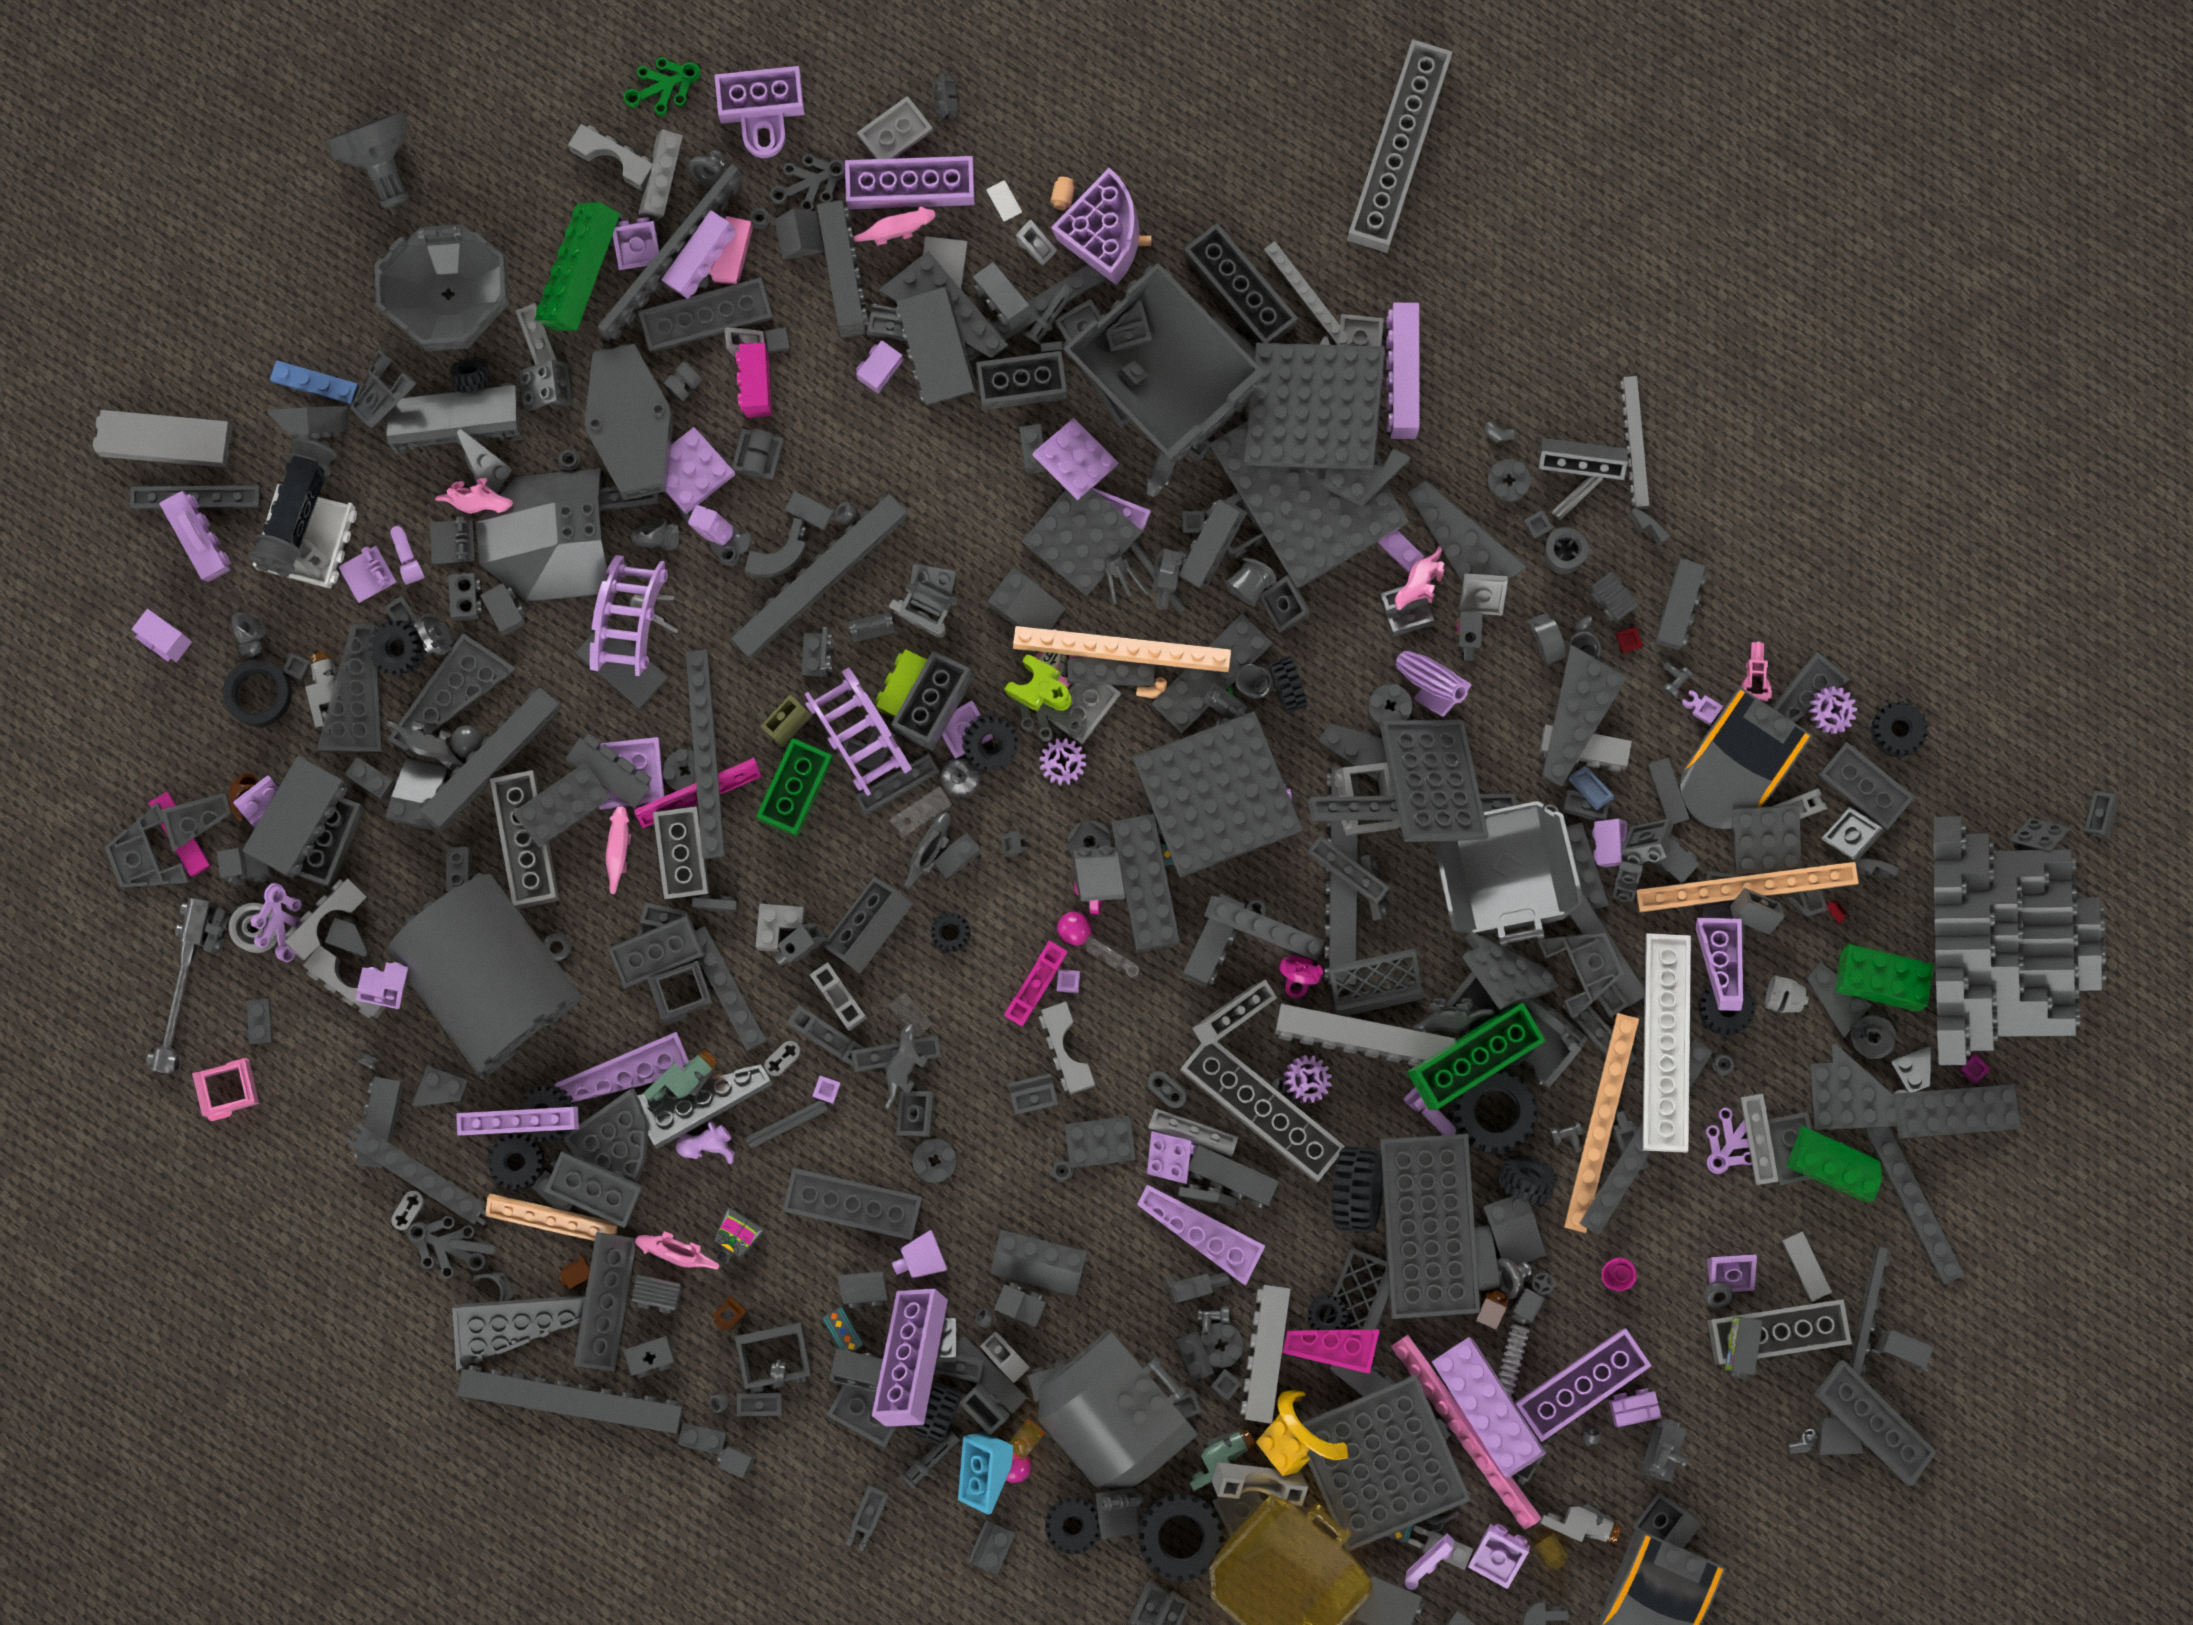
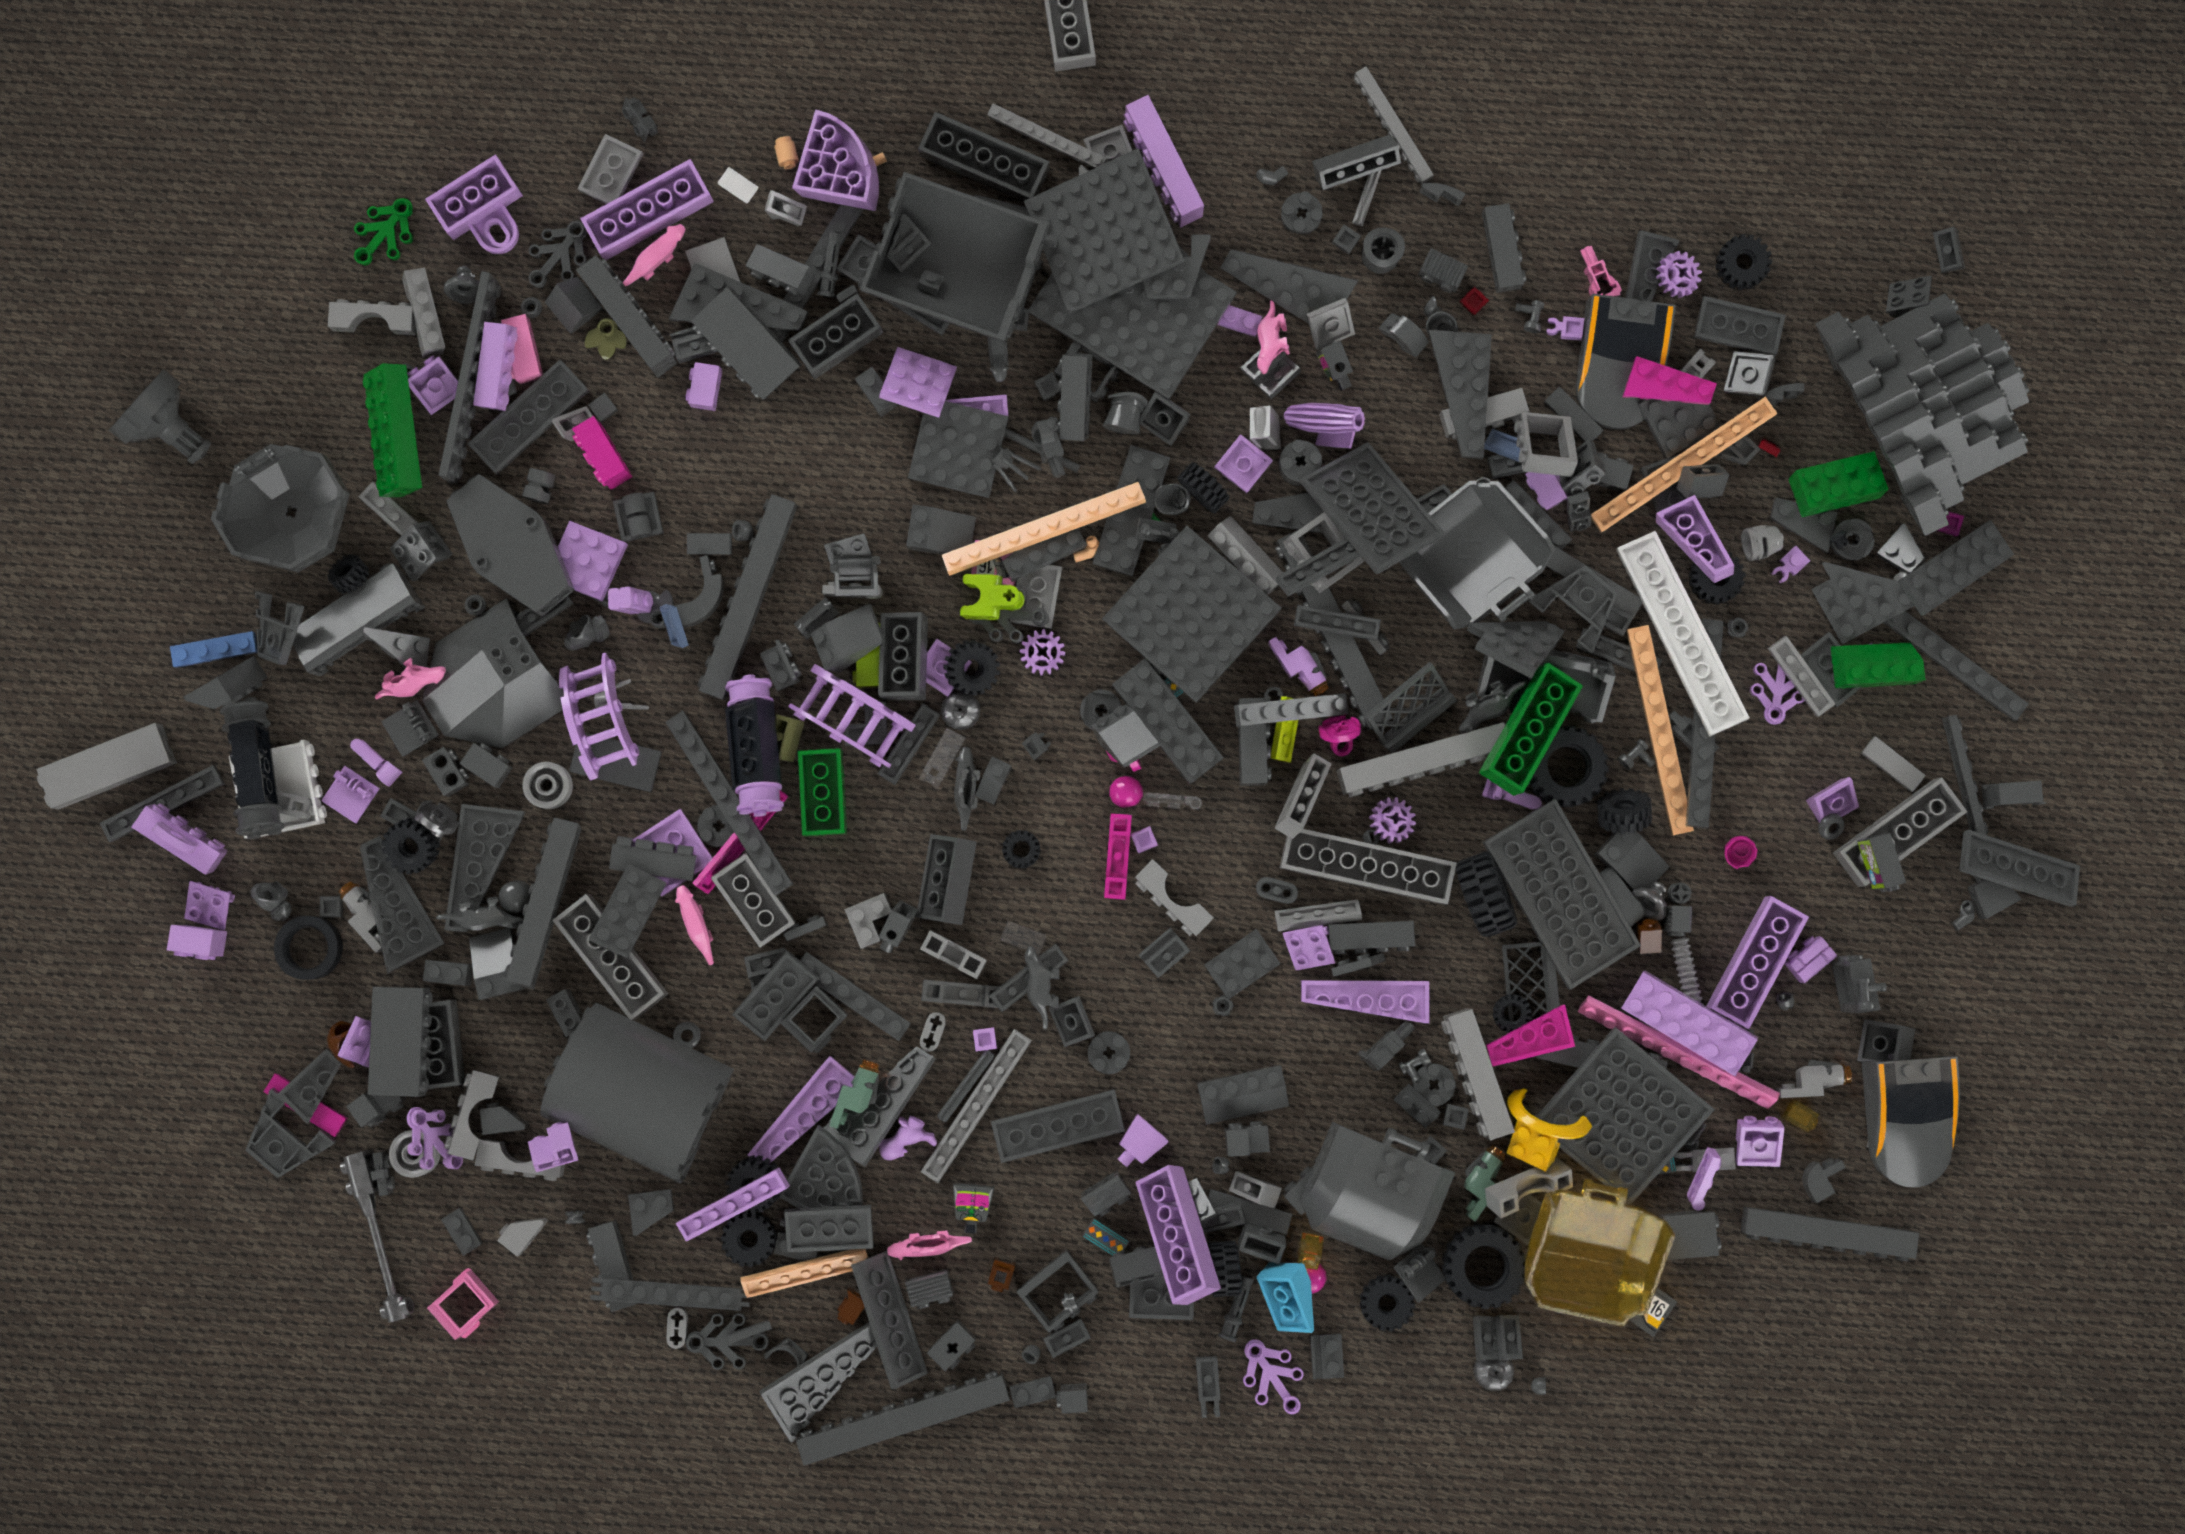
camera: 25 degrees left, 5 degrees up
none -> lavender hinge [184,881,235,930]
none -> light grey slope [497,1218,548,1257]
none -> light grey wheel [523,762,573,809]
none -> olive plate [585,318,627,360]
none -> sand blue tile [660,604,689,648]
none -> black brick [725,675,784,817]
none -> dark grey slope [811,604,885,672]
none -> light grey tile [921,1029,1032,1183]
none -> light grey brick [1208,516,1283,595]
none -> lavender plate [1214,434,1273,494]
none -> lavender plant [1243,1339,1304,1414]
none -> light grey torso [1250,405,1281,451]
none -> lavender plate [1268,637,1329,696]
none -> neon yellow plate [1271,696,1298,763]
none -> light grey window [1514,412,1578,477]
none -> dark pink wing [1622,356,1717,405]
none -> lavender plate [1771,546,1810,583]

